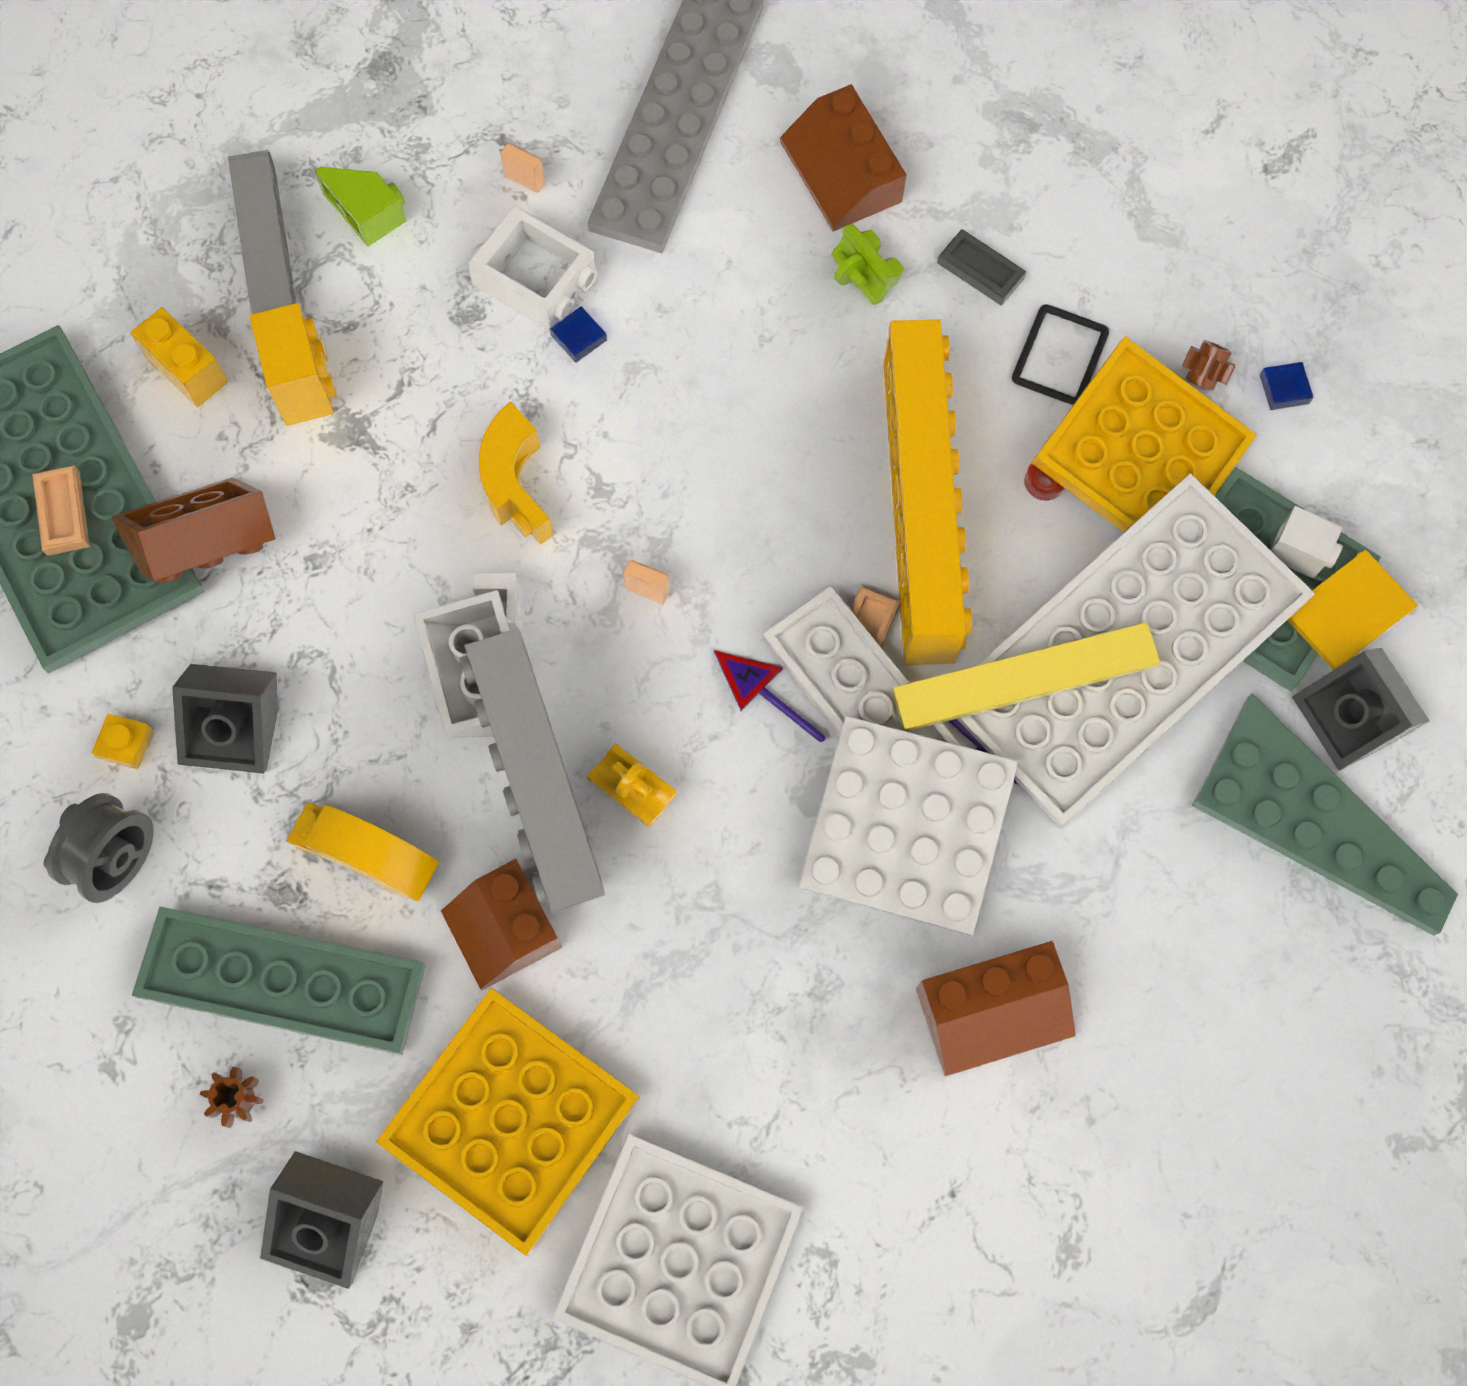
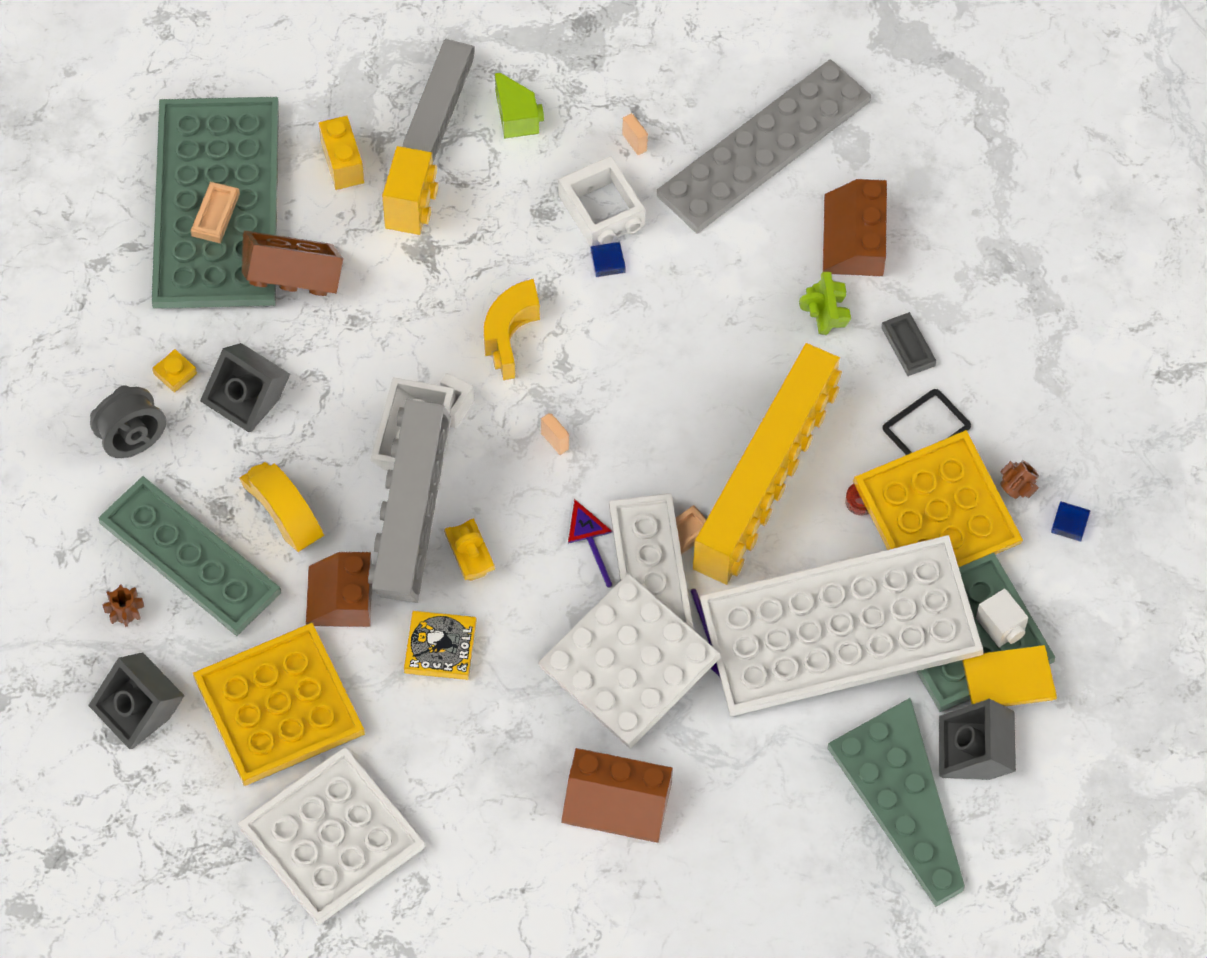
camera: 30 degrees right, 10 degrees down
light yellow tile [892,622,1161,732] -> none
none -> tile [404,611,477,680]

